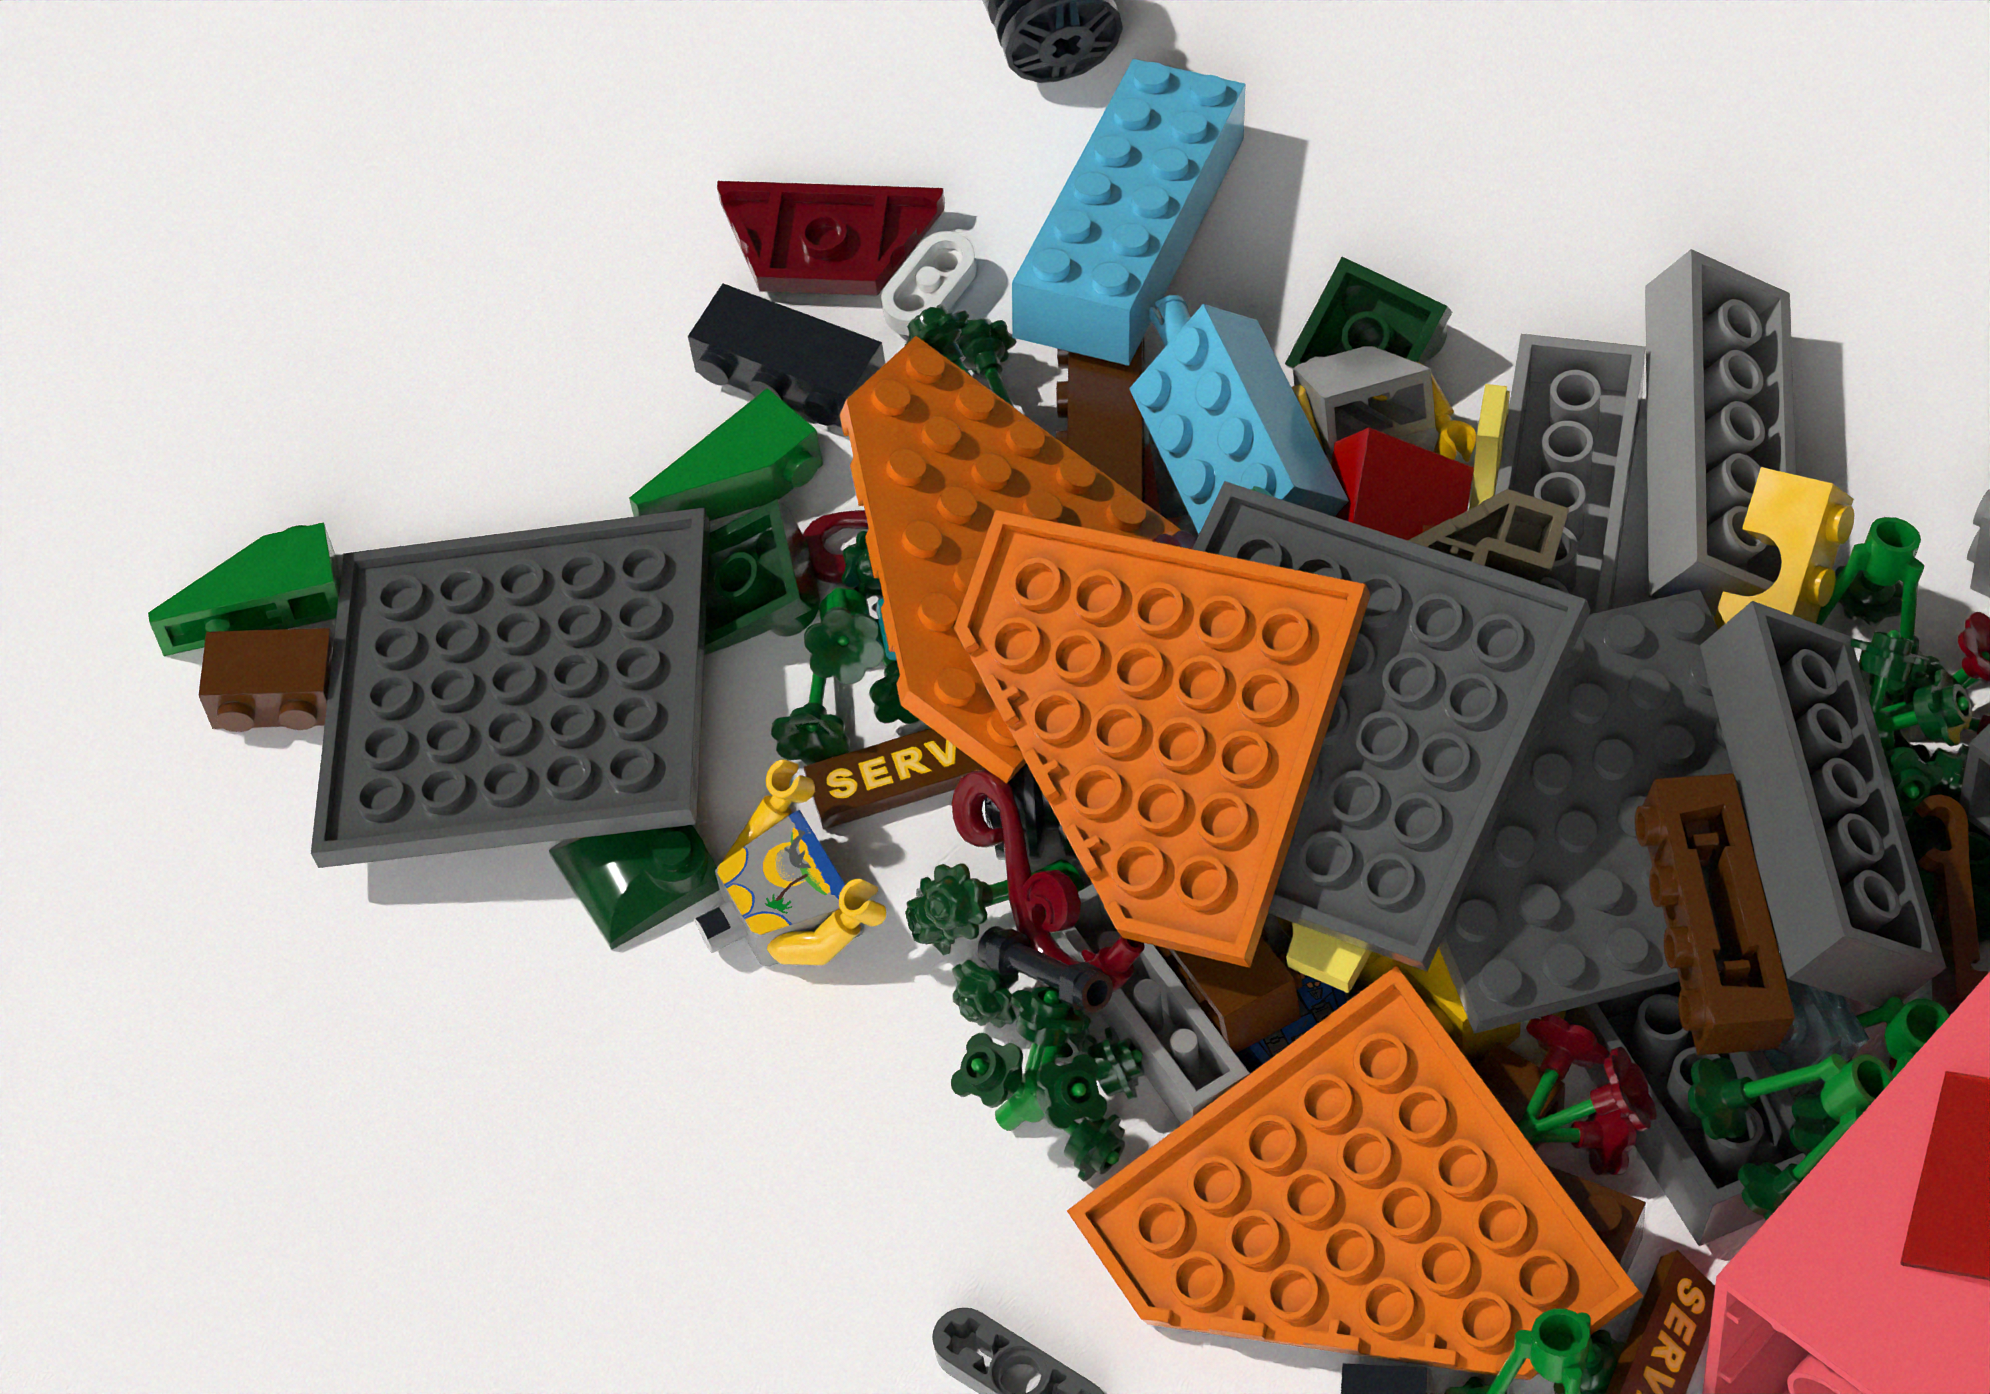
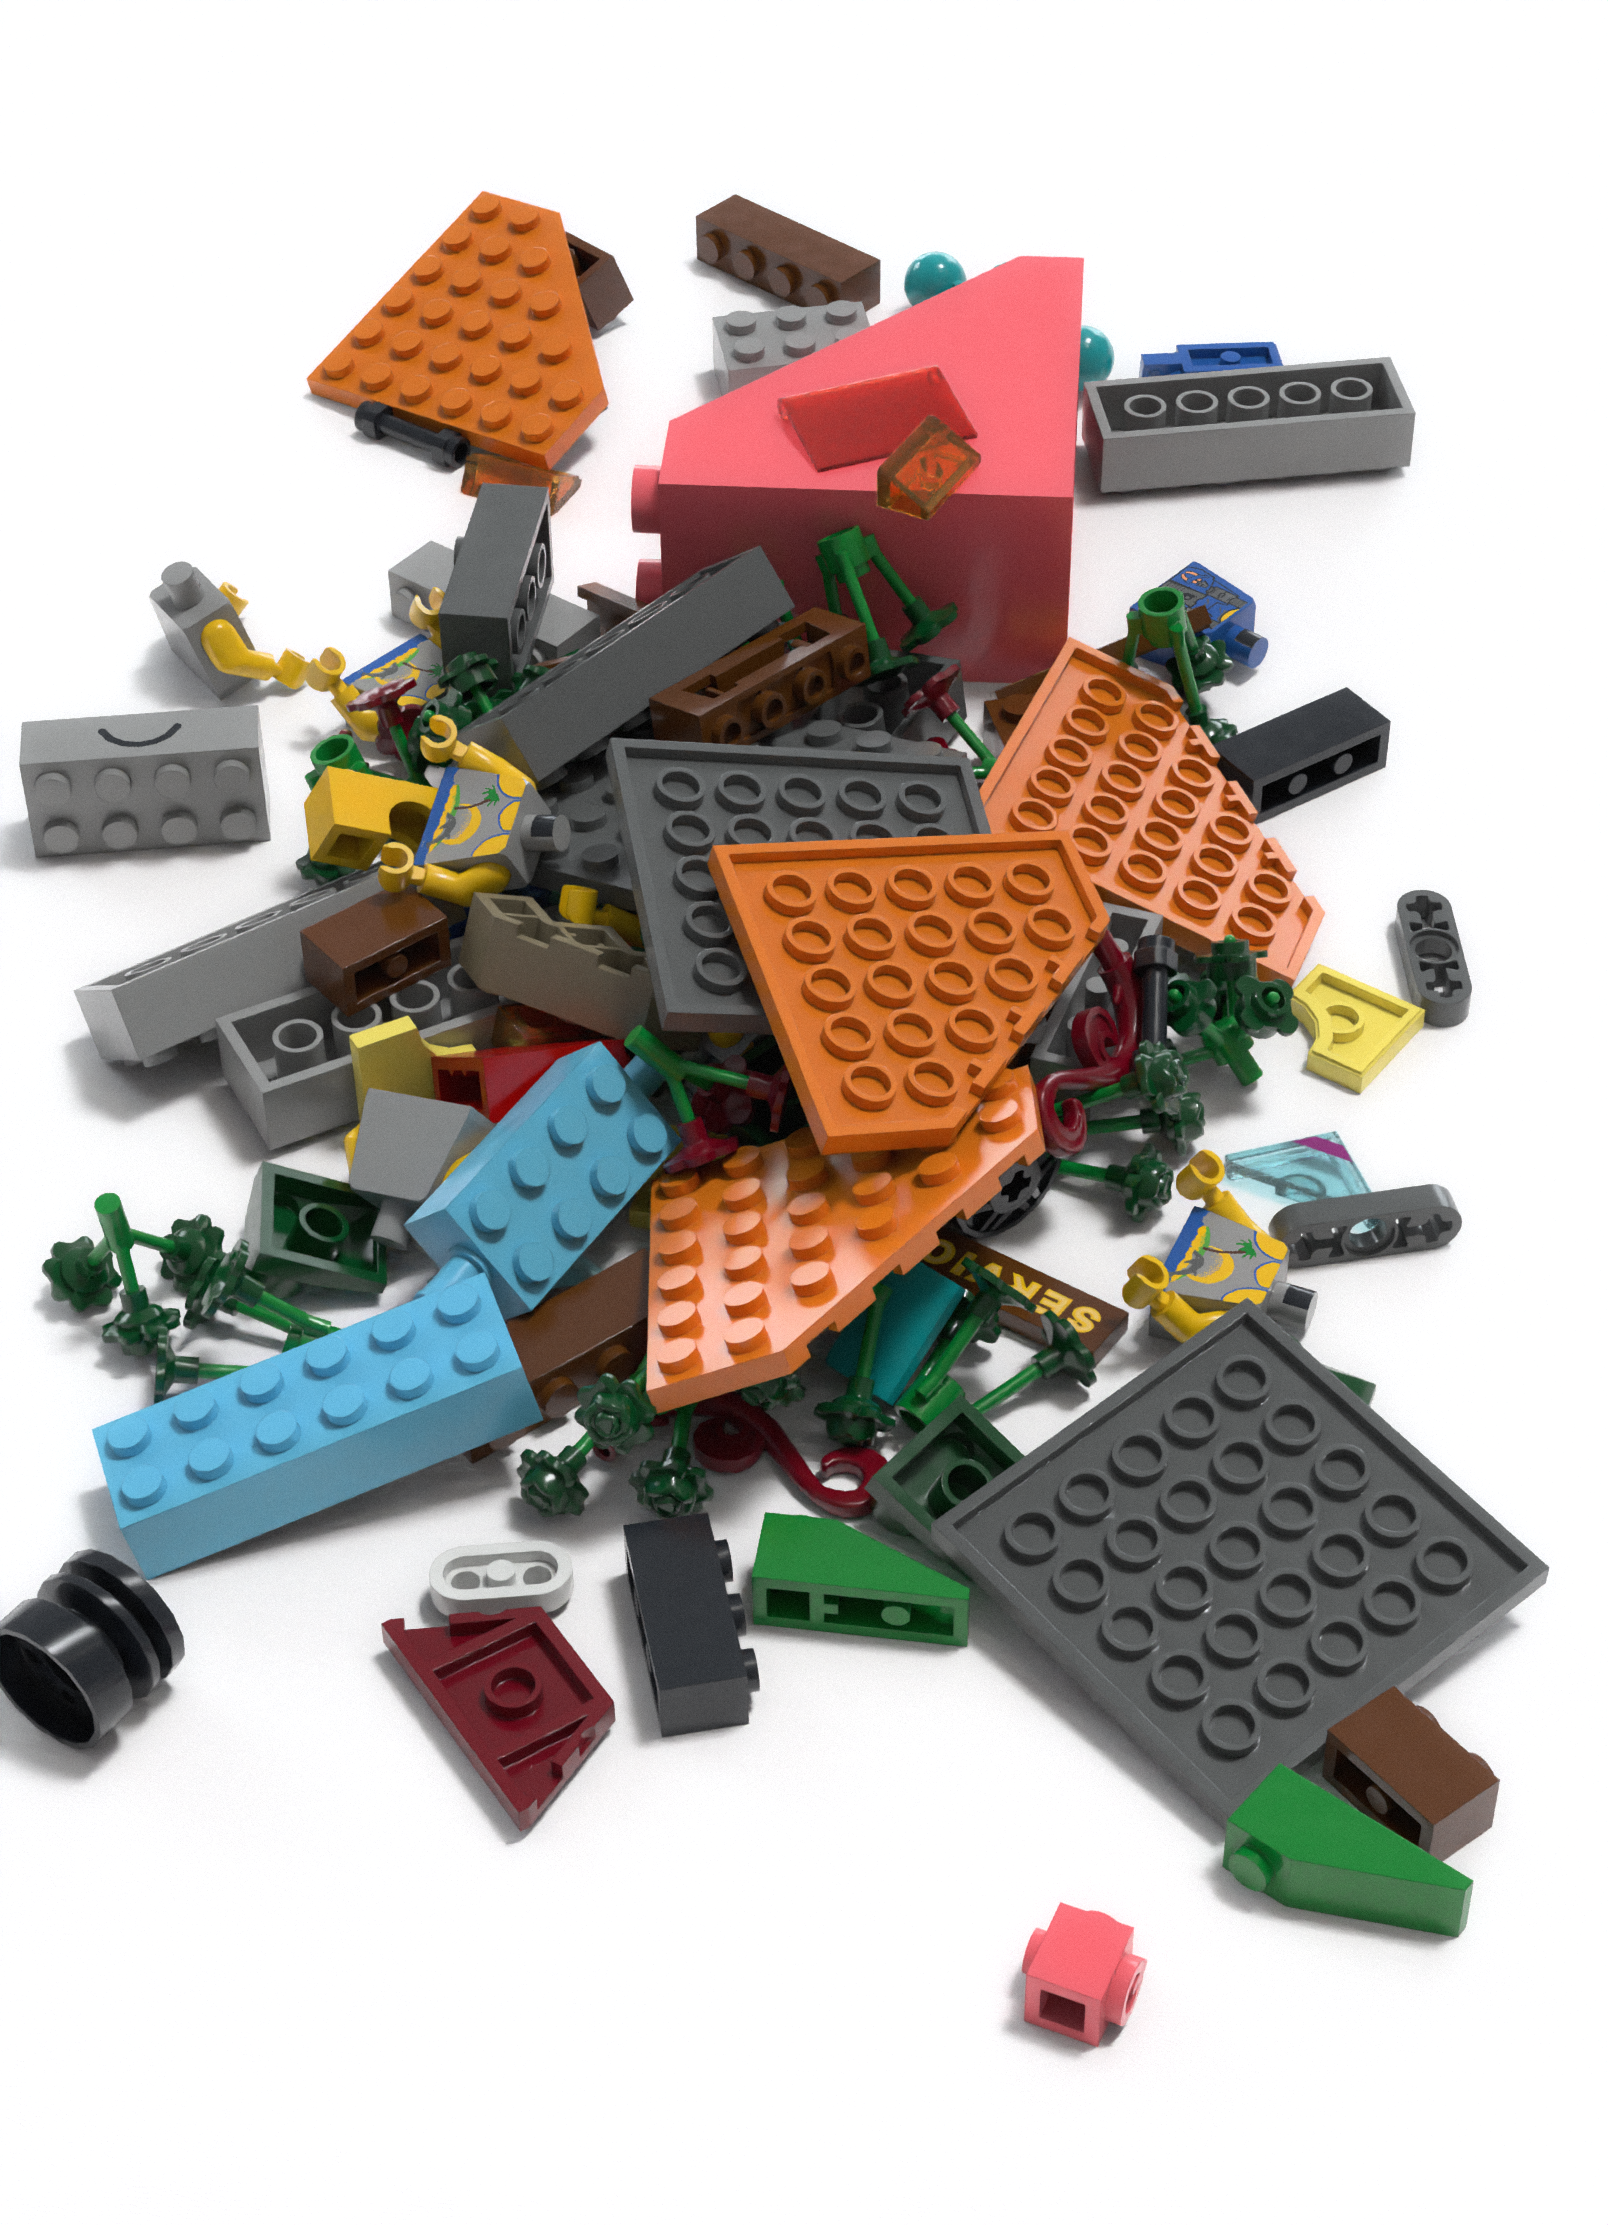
camera: 135 degrees left, 15 degrees down
none -> dark green plant [41,1193,225,1356]
none -> dark green plant [153,1238,341,1404]
none -> reddish brown brick [300,885,452,1017]
none -> torso [377,715,571,907]
none -> clear orange slope [877,415,981,520]
none -> coral brick [1022,1902,1147,2047]
none -> clear light blue tile [1224,1131,1380,1229]
none -> dark grey beam [1268,1184,1462,1268]
none -> light yellow tile [1291,963,1425,1094]

